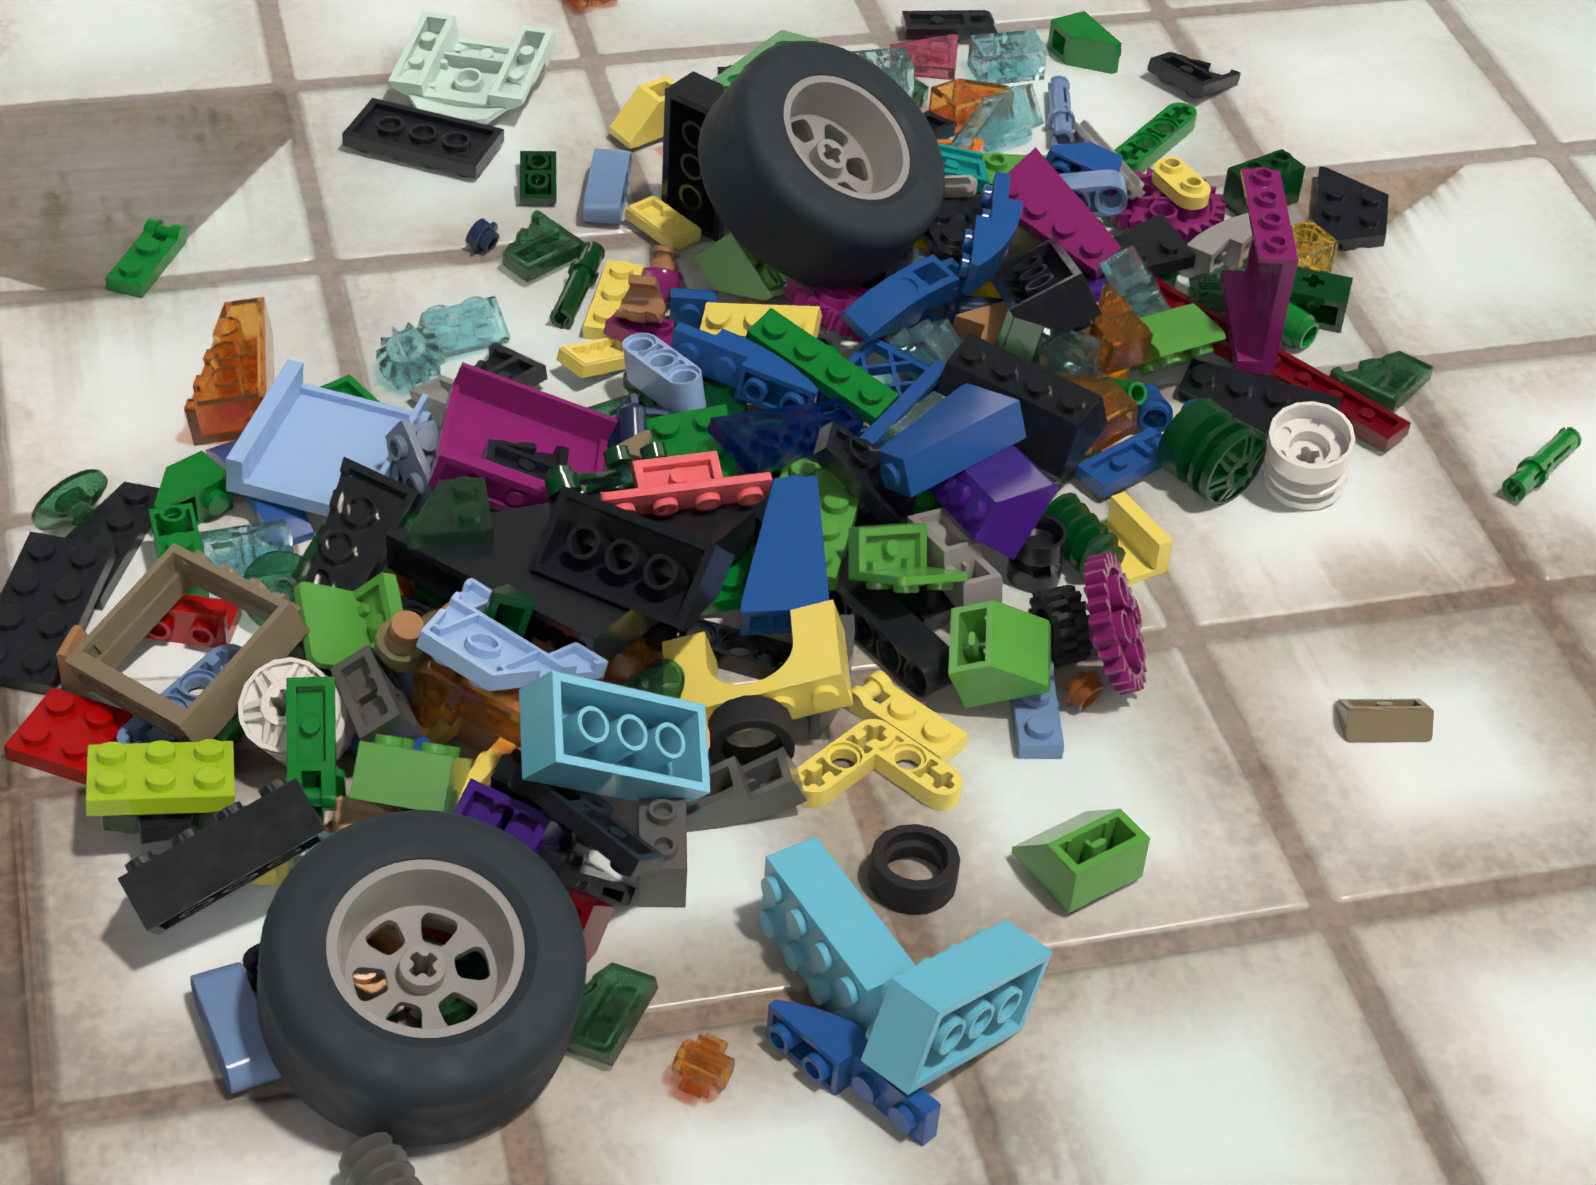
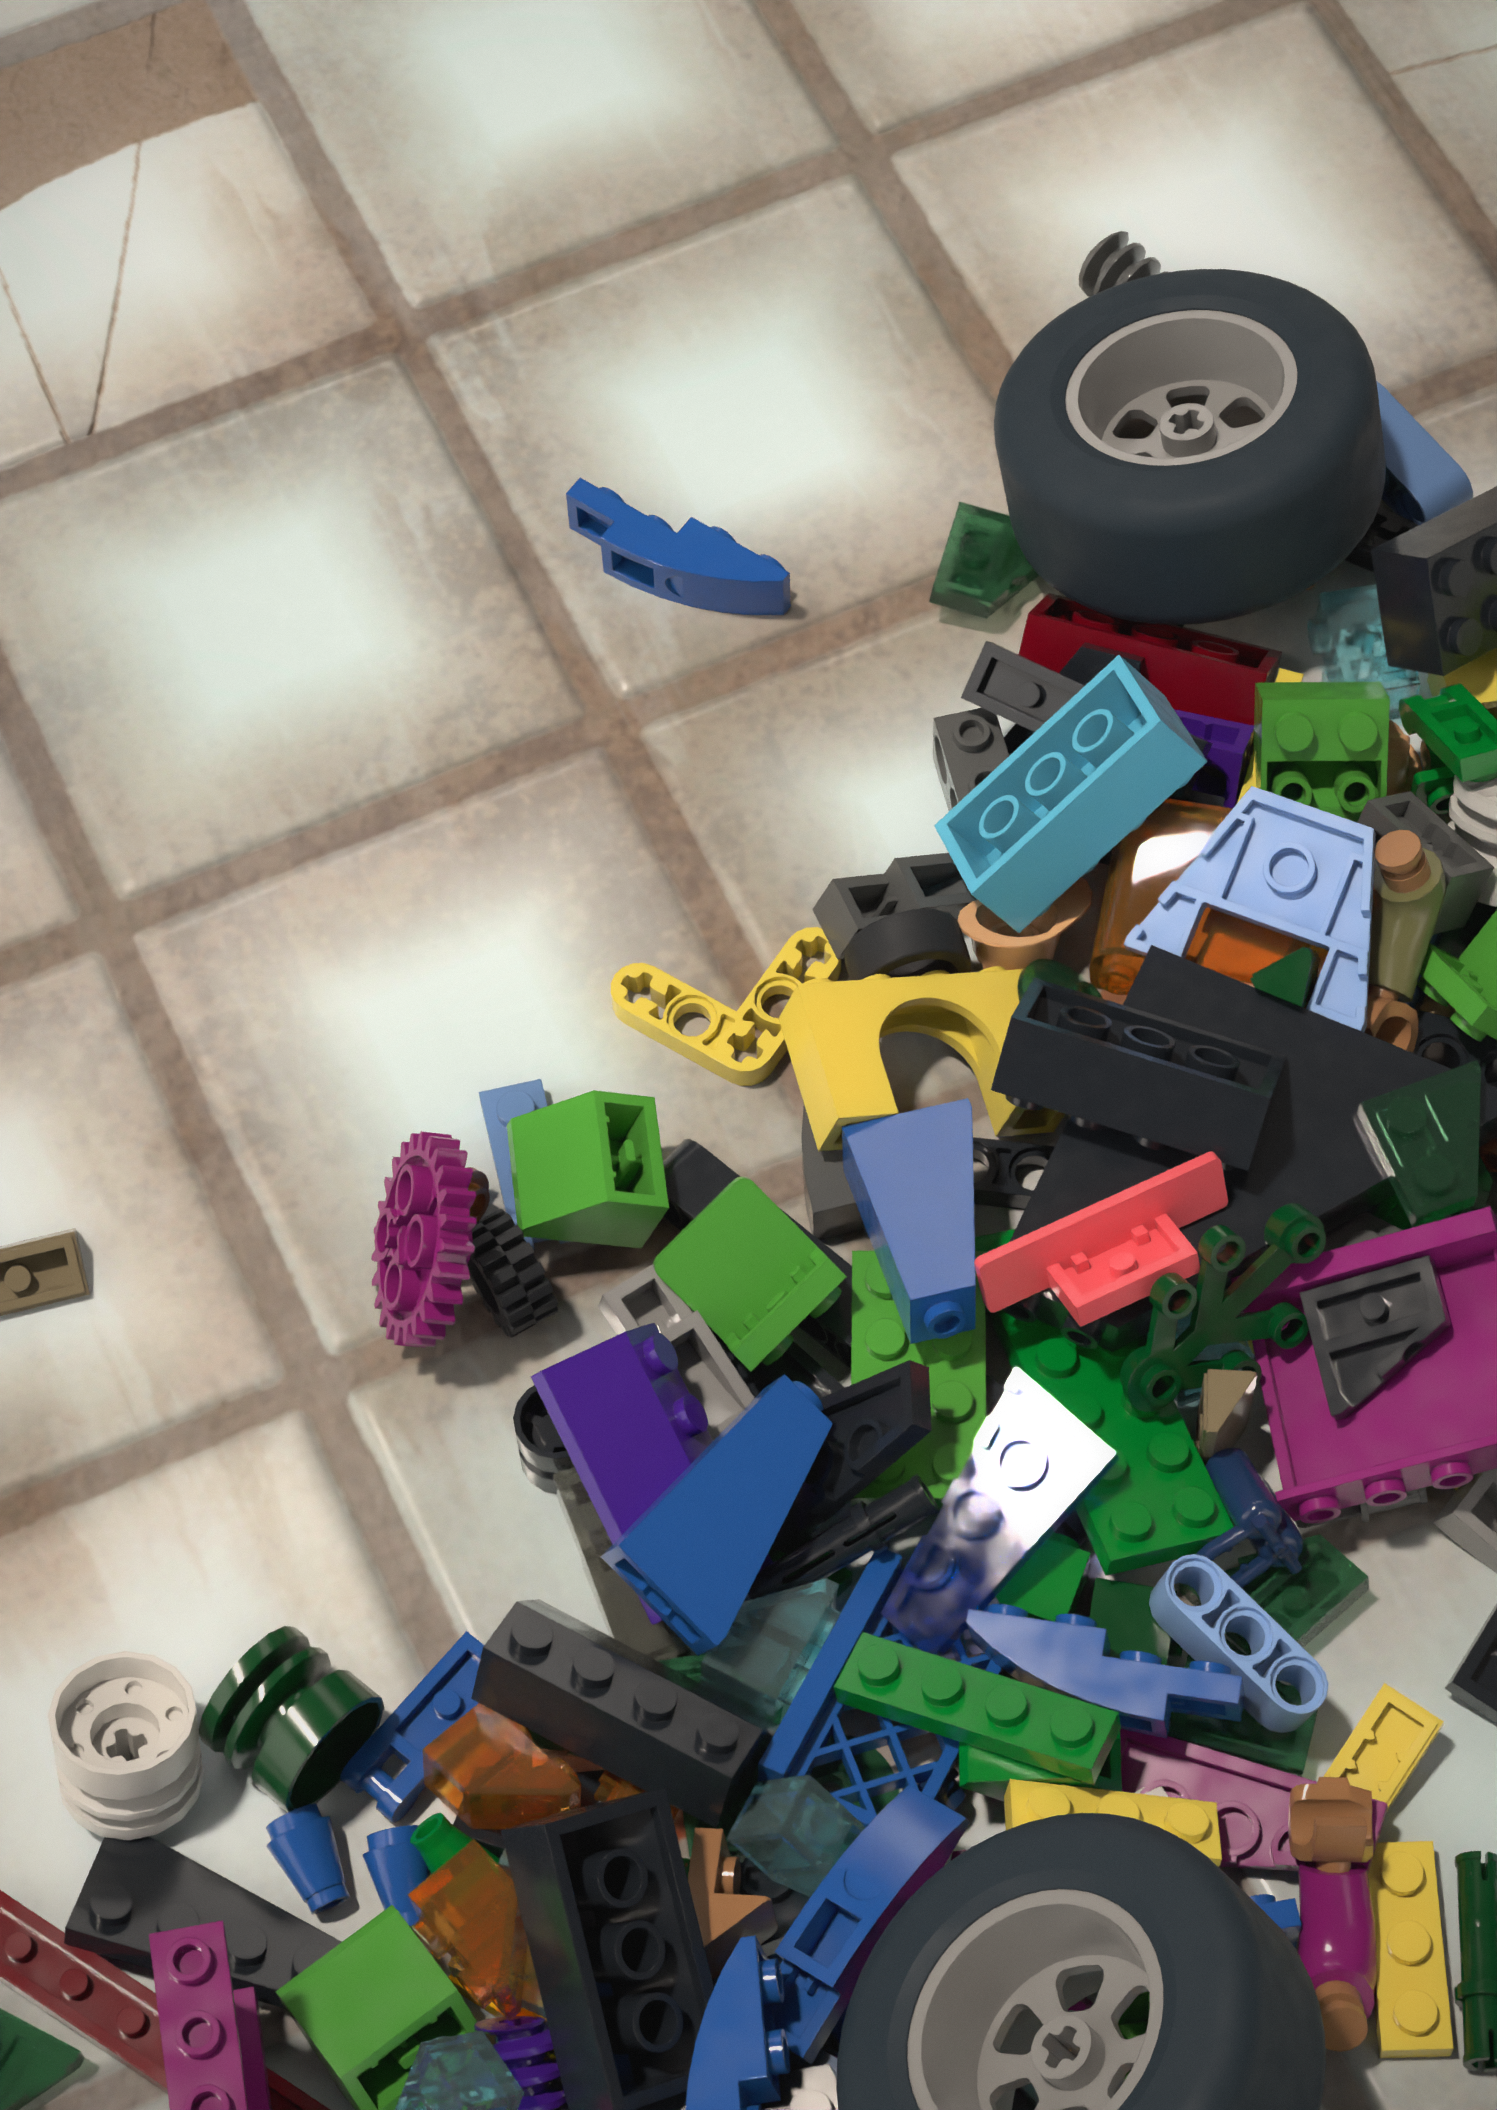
camera: 175 degrees right, 20 degrees up
clear orange gear [672,1033,735,1099] -> none
medium azure brick [758,837,916,1029] -> none
light yellow plate [847,670,968,763] -> none
medium azure brick [861,920,1053,1095] -> none
black tyre [868,824,961,914] -> none
bright green slope [1011,809,1150,913] -> none
dark green piece [1043,492,1126,578] -> none
light yellow panel [1104,492,1173,586] -> none

